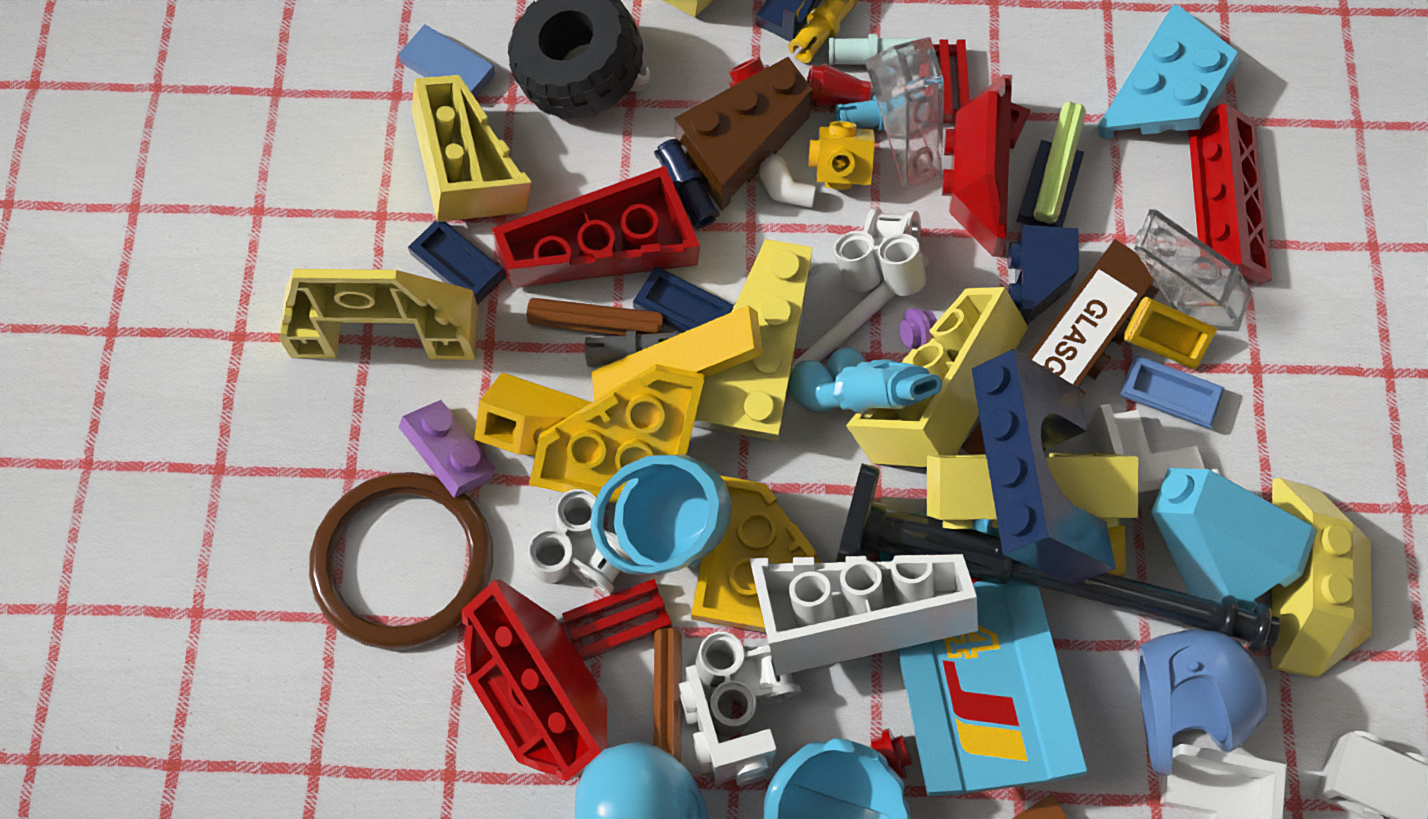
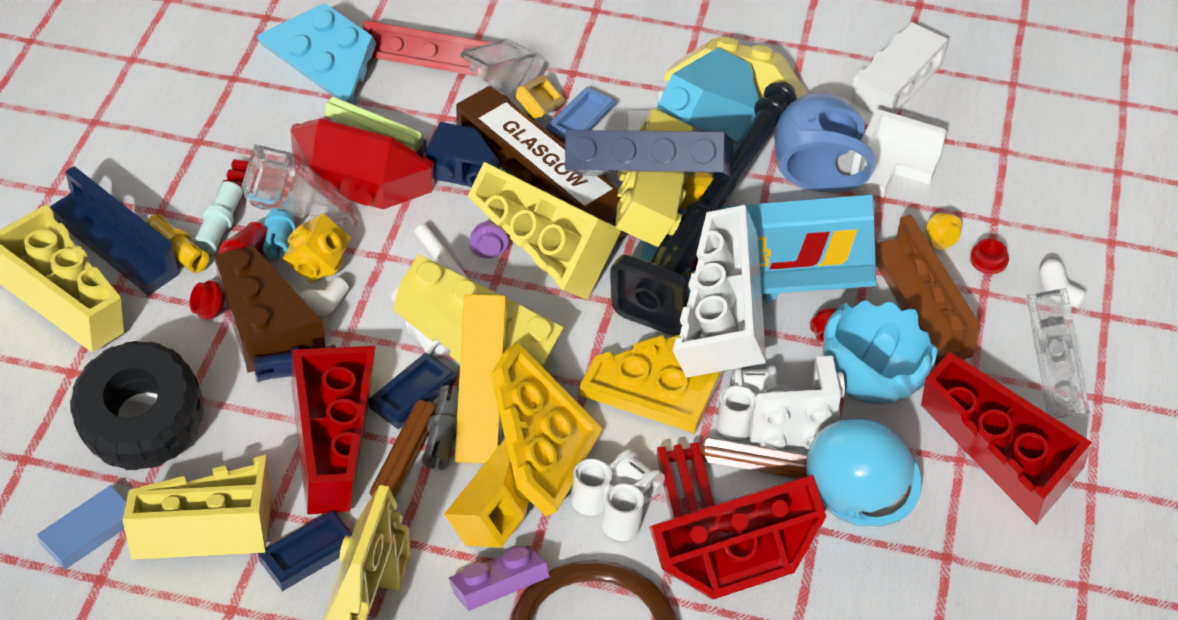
camera: 80 degrees left, 20 degrees down
medium azure piece [590,454,732,575] -> none
medium azure piece [789,348,942,413] -> none
white piece [834,208,927,296] -> none

